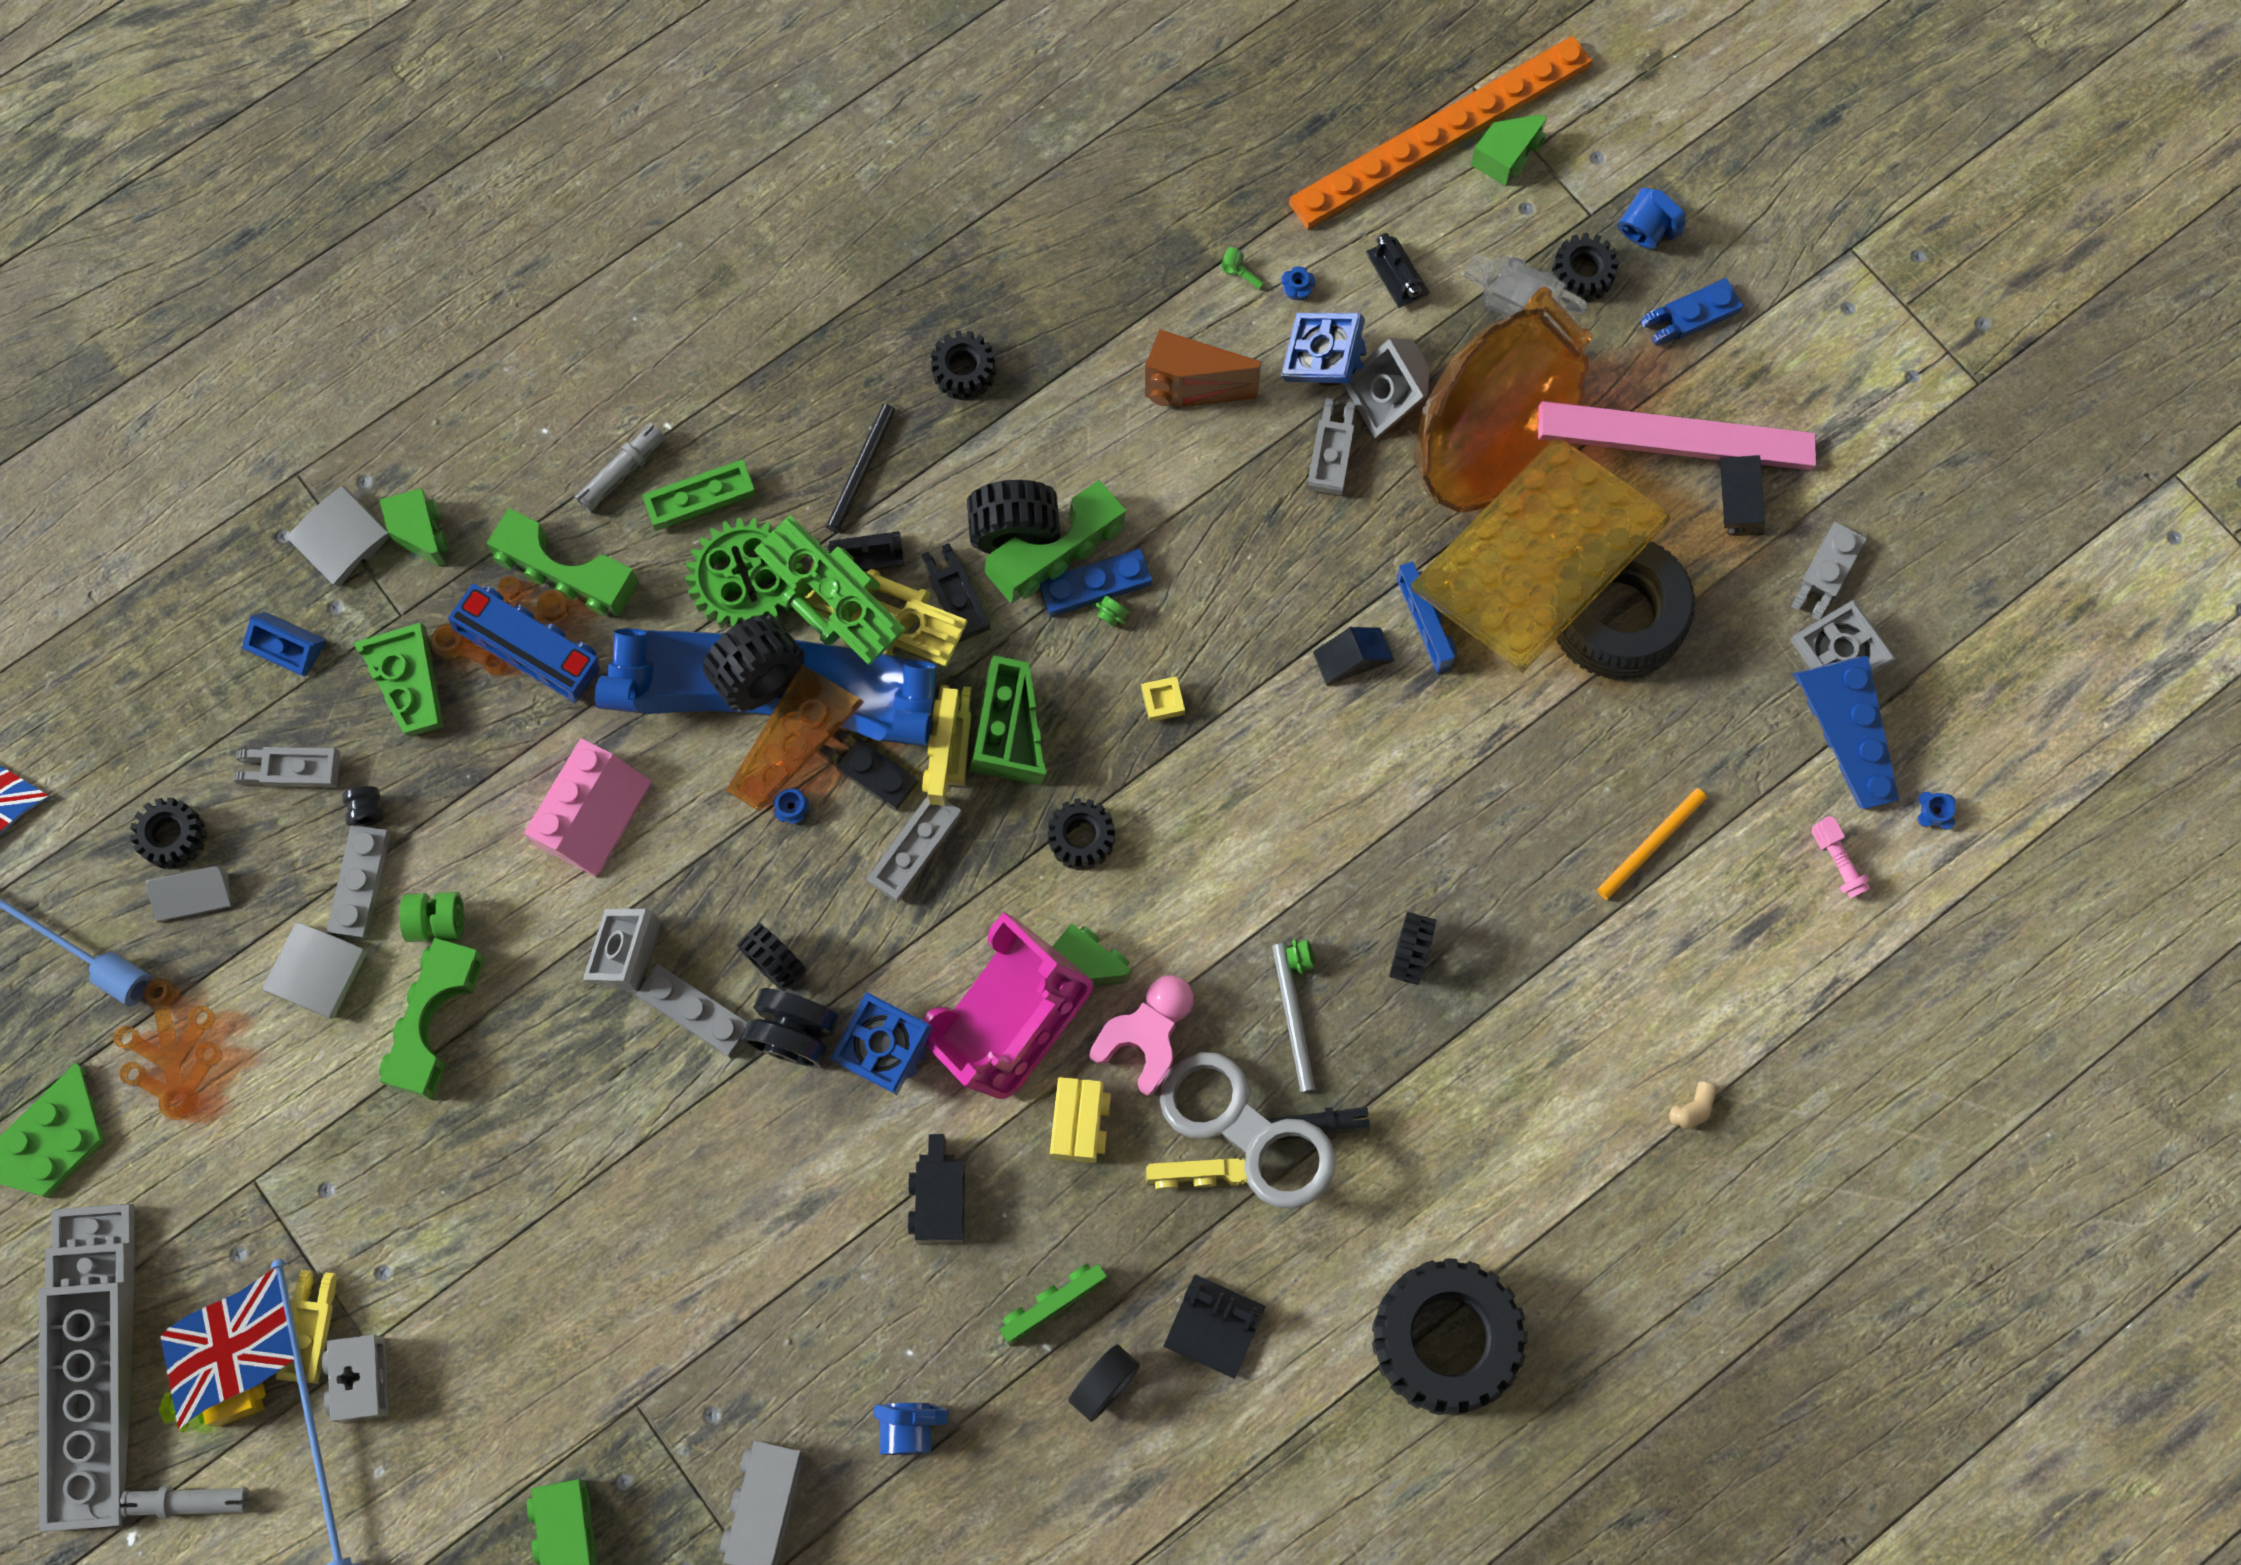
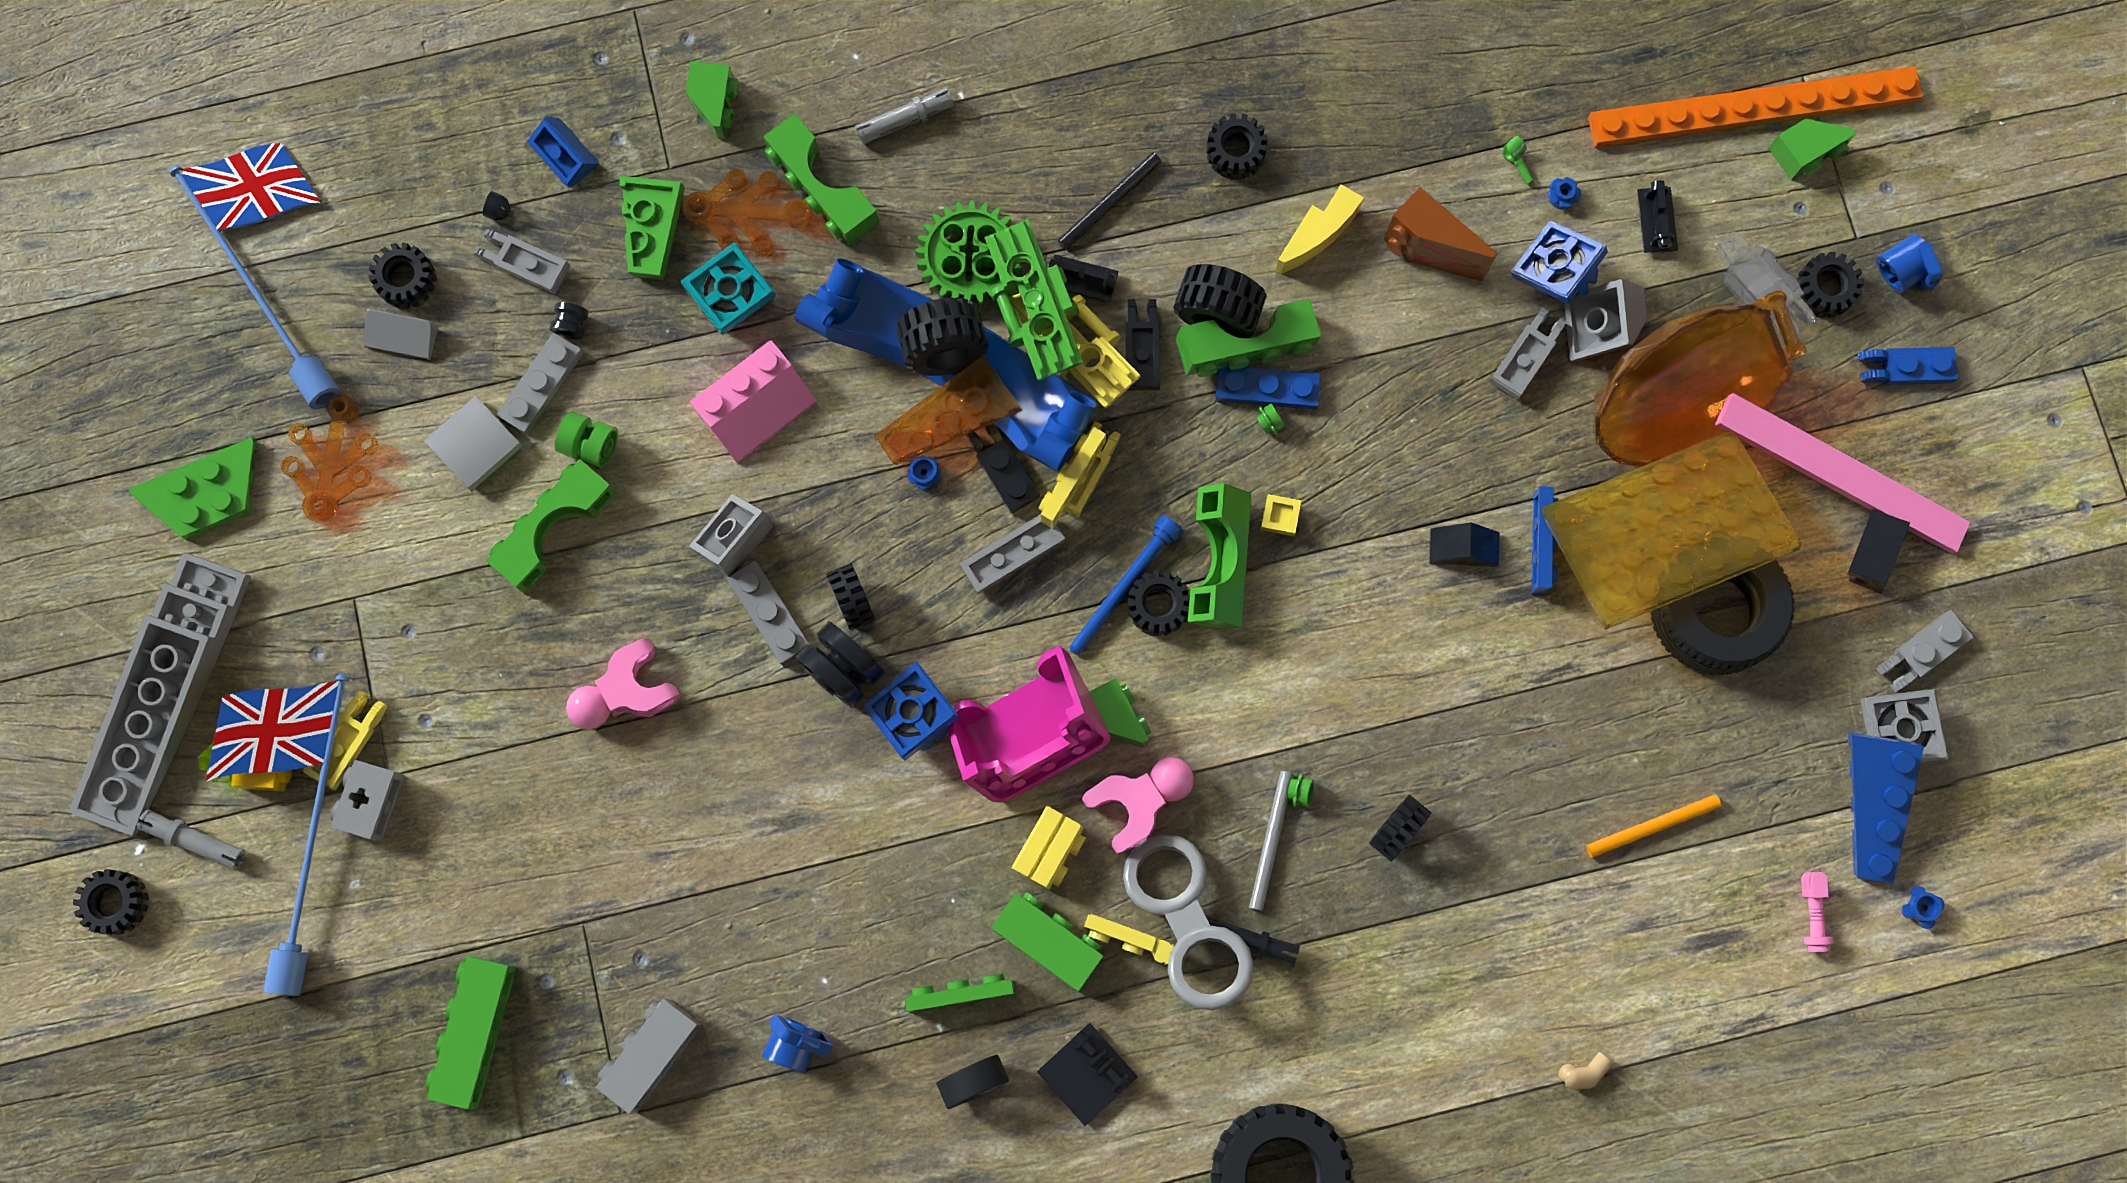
camera: 25 degrees right, 5 degrees up
light grey slope [287,486,390,586] -> none
blue brick [448,583,600,704] -> none
bright green plate [642,459,756,531] -> none
black hinge [908,1134,965,1245] -> none
bright green wedge [969,655,1046,786] -> none
none -> black hinge [483,191,510,220]
none -> bright pink piece [566,638,680,729]
none -> teal piece [680,242,776,336]
none -> bright green brick [991,892,1103,993]
none -> blue piece [1070,515,1184,655]
none -> bright green arch [1188,483,1252,630]
none -> light yellow slope [1276,185,1364,274]

